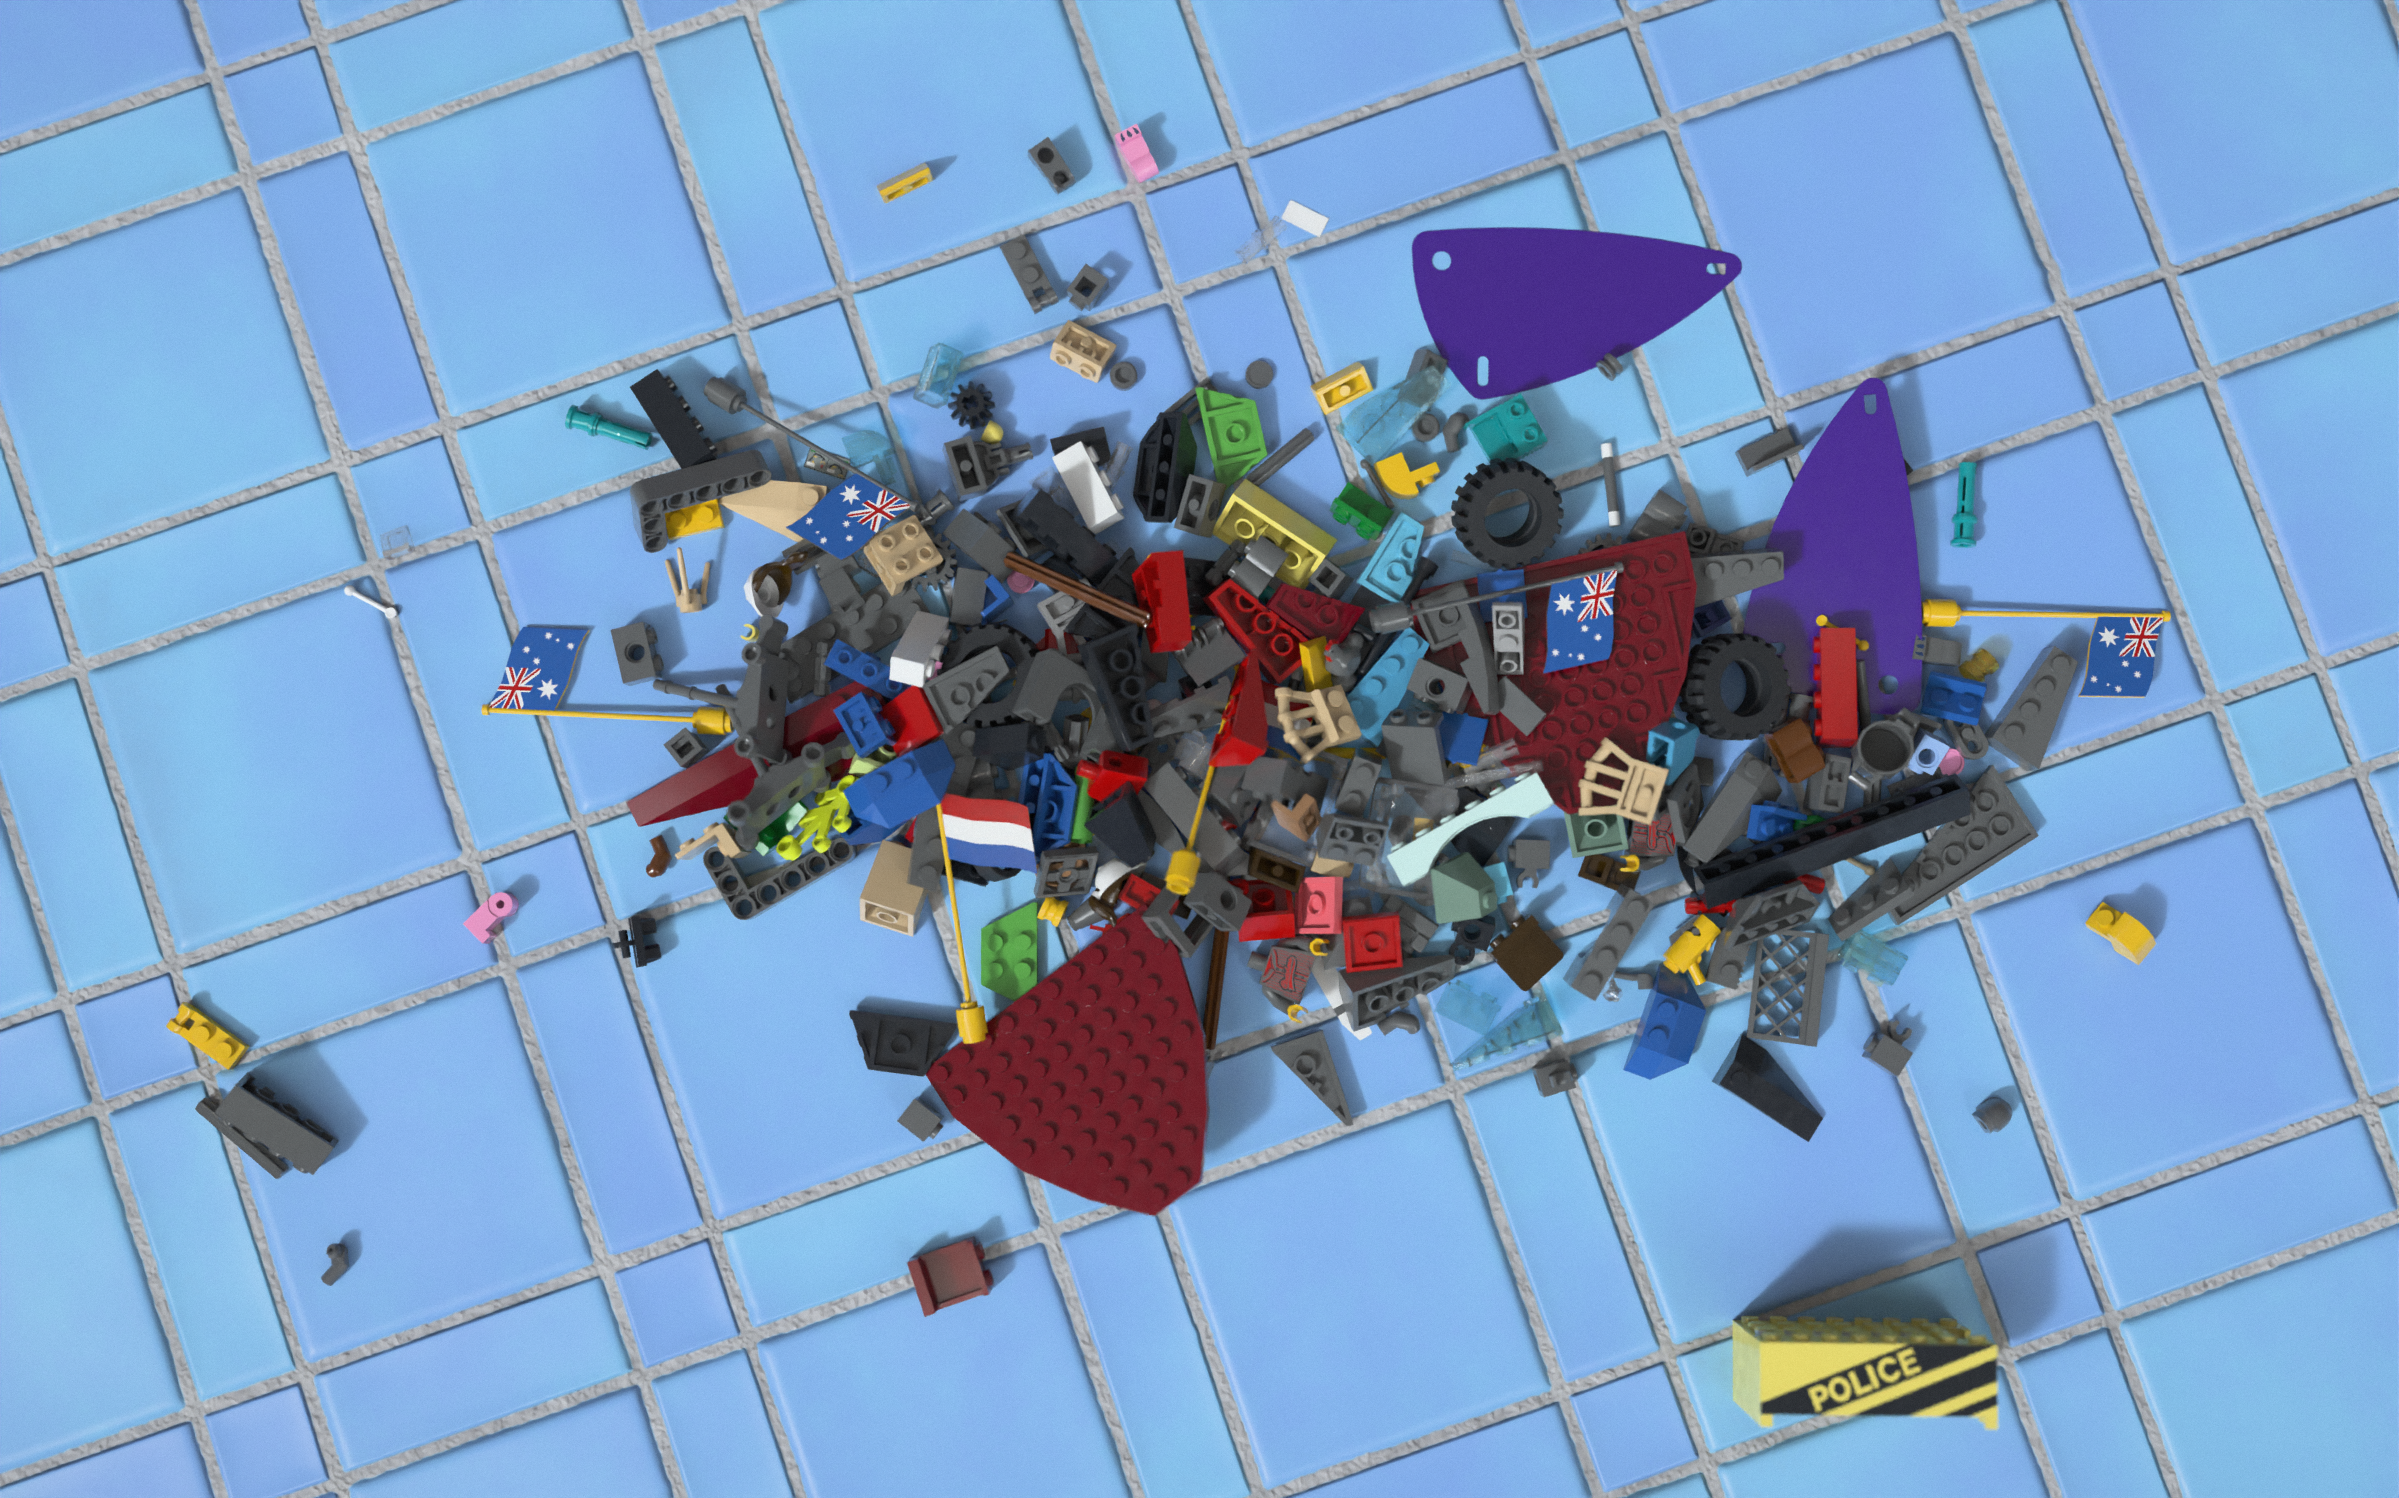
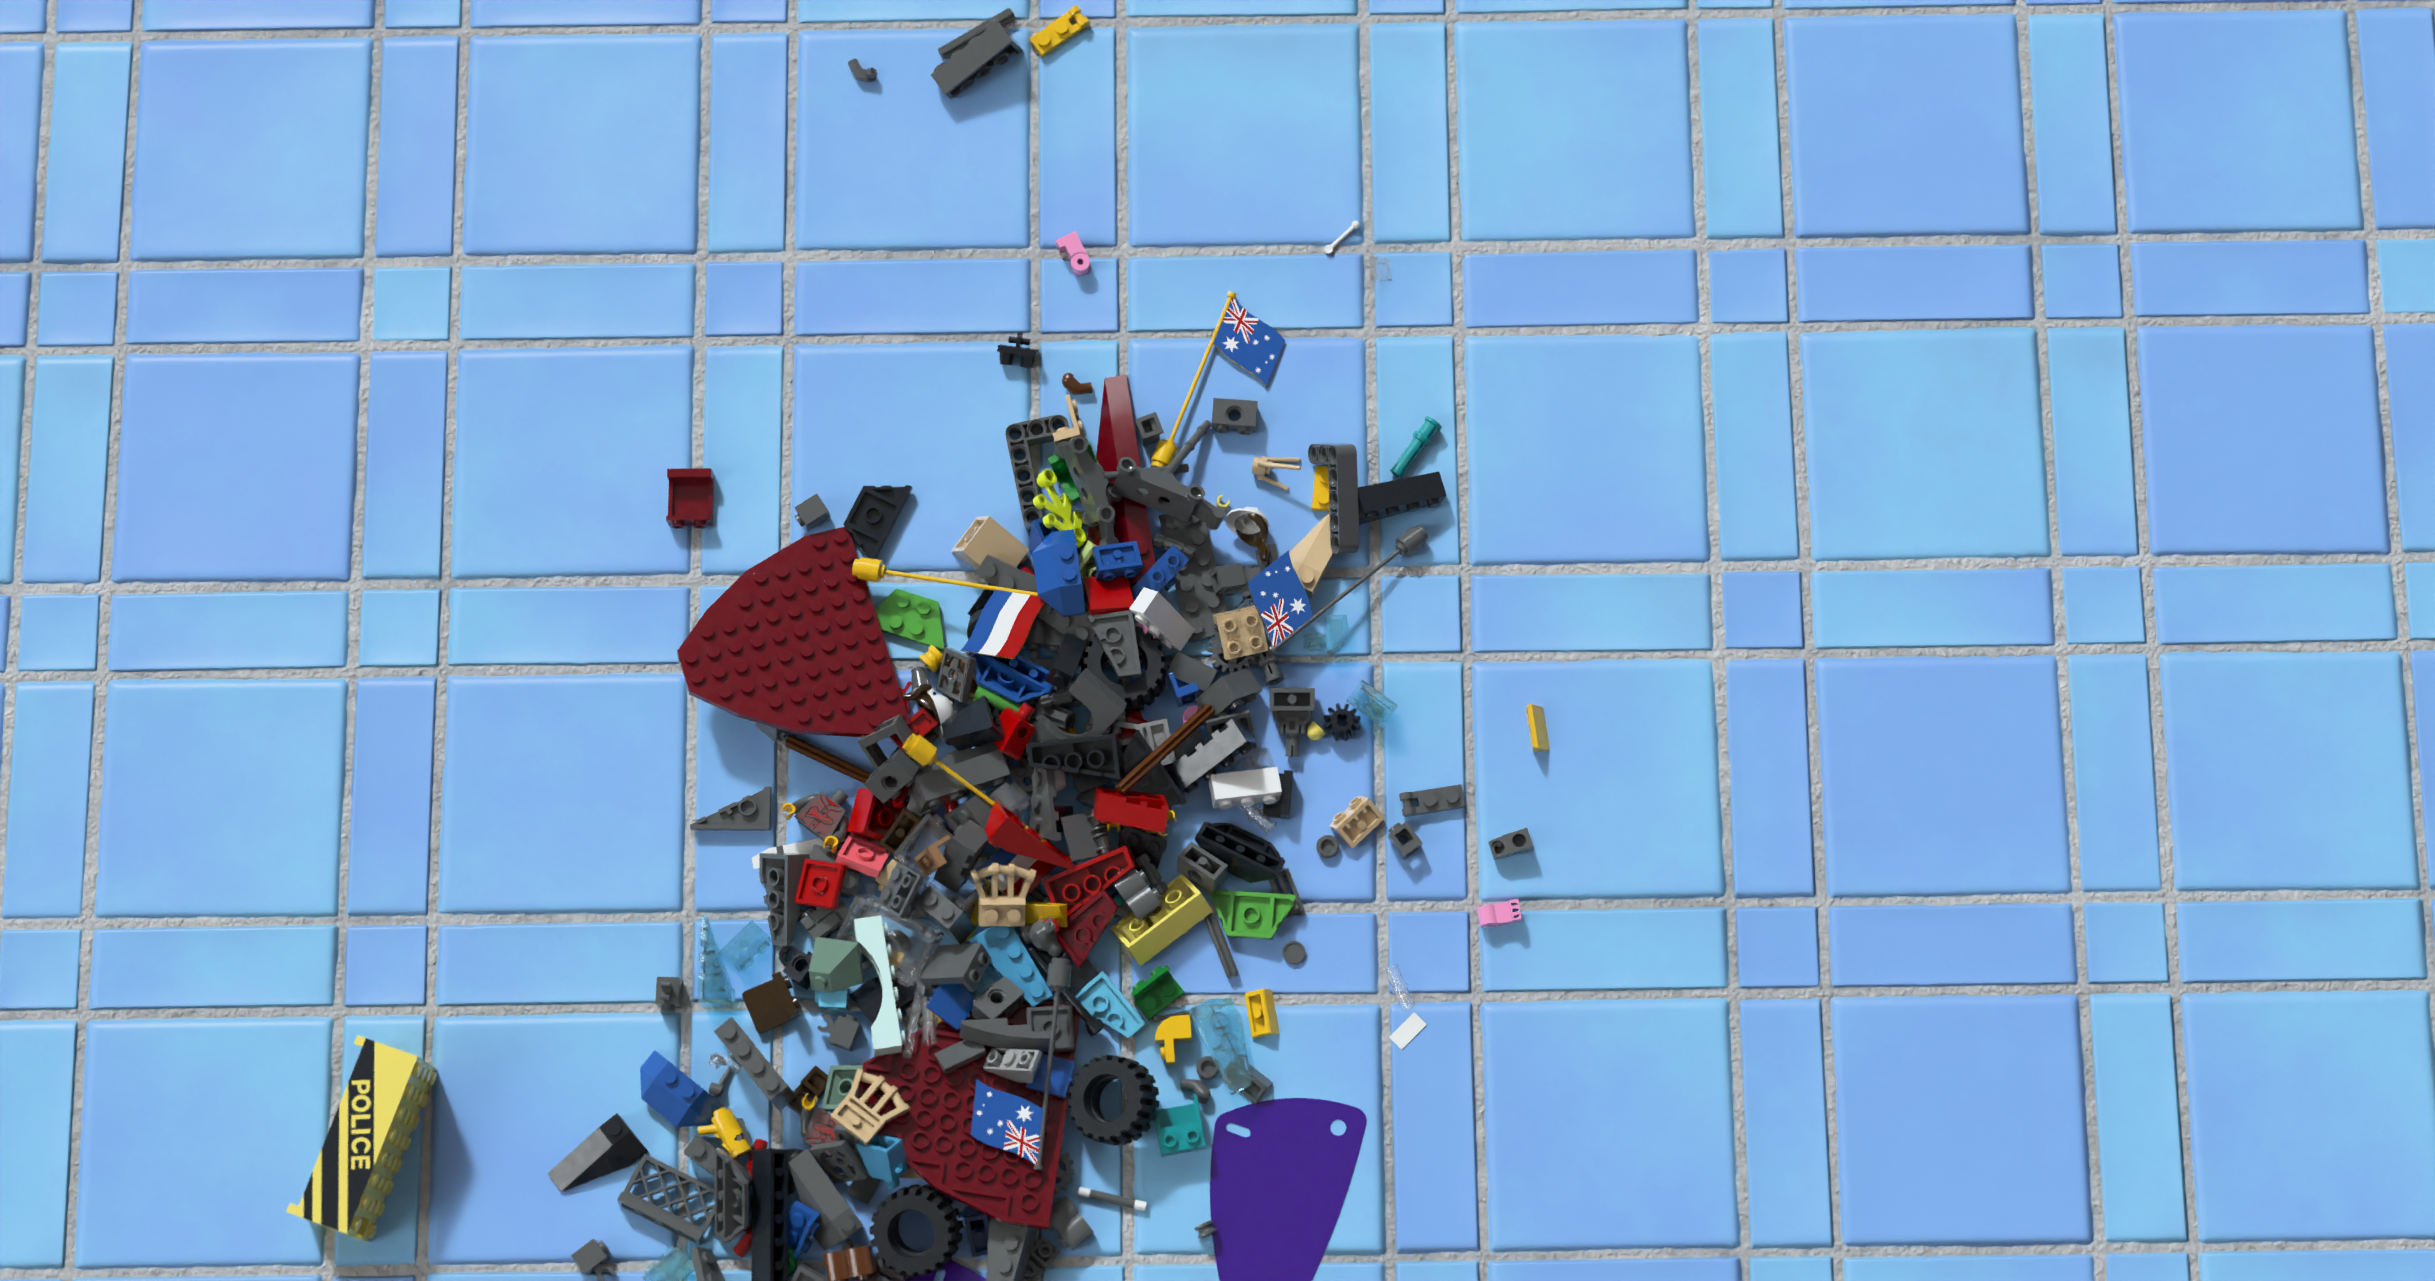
camera: 110 degrees right, 10 degrees down
light grey sticker [803,448,851,480] -> none
dark grey brick [1308,558,1355,600] -> none
dark grey arm [1377,1011,1421,1036] -> none

